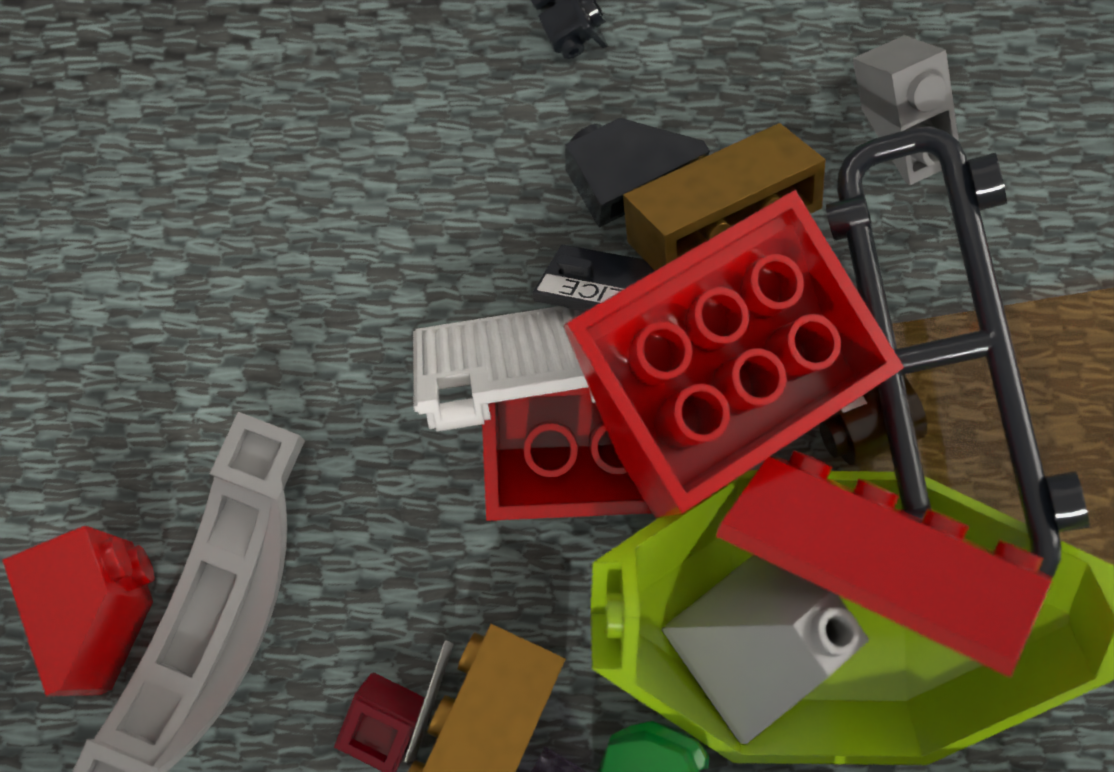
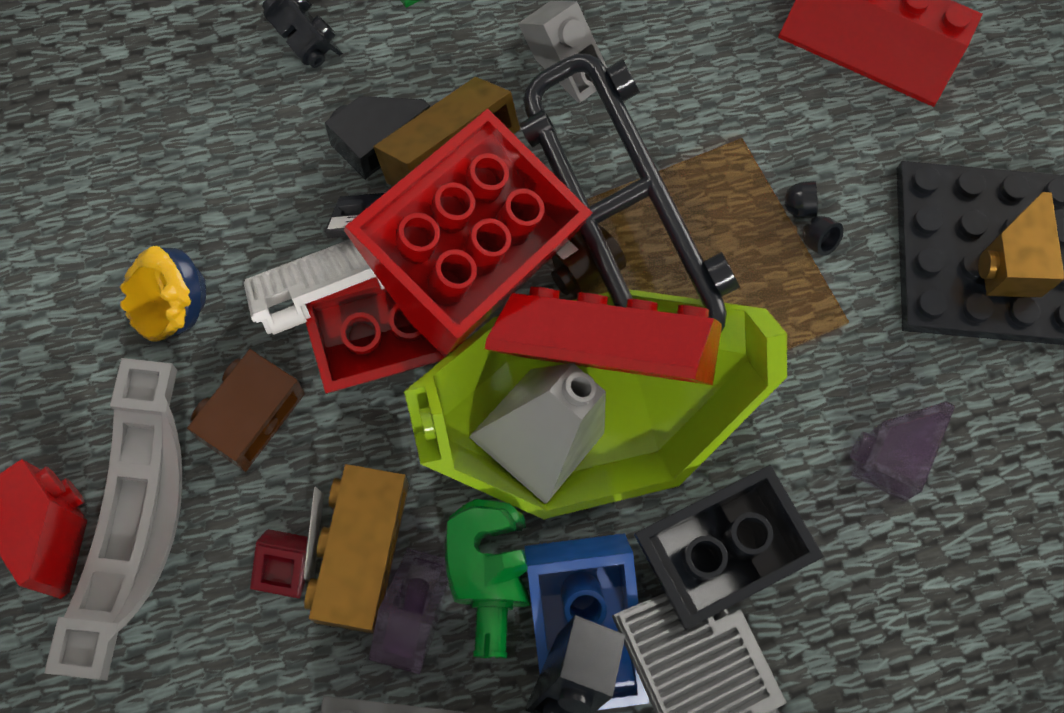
camera: 20 degrees left, 5 degrees down
none -> yellow hair [120,246,206,342]
none -> reddish brown brick [187,349,305,472]

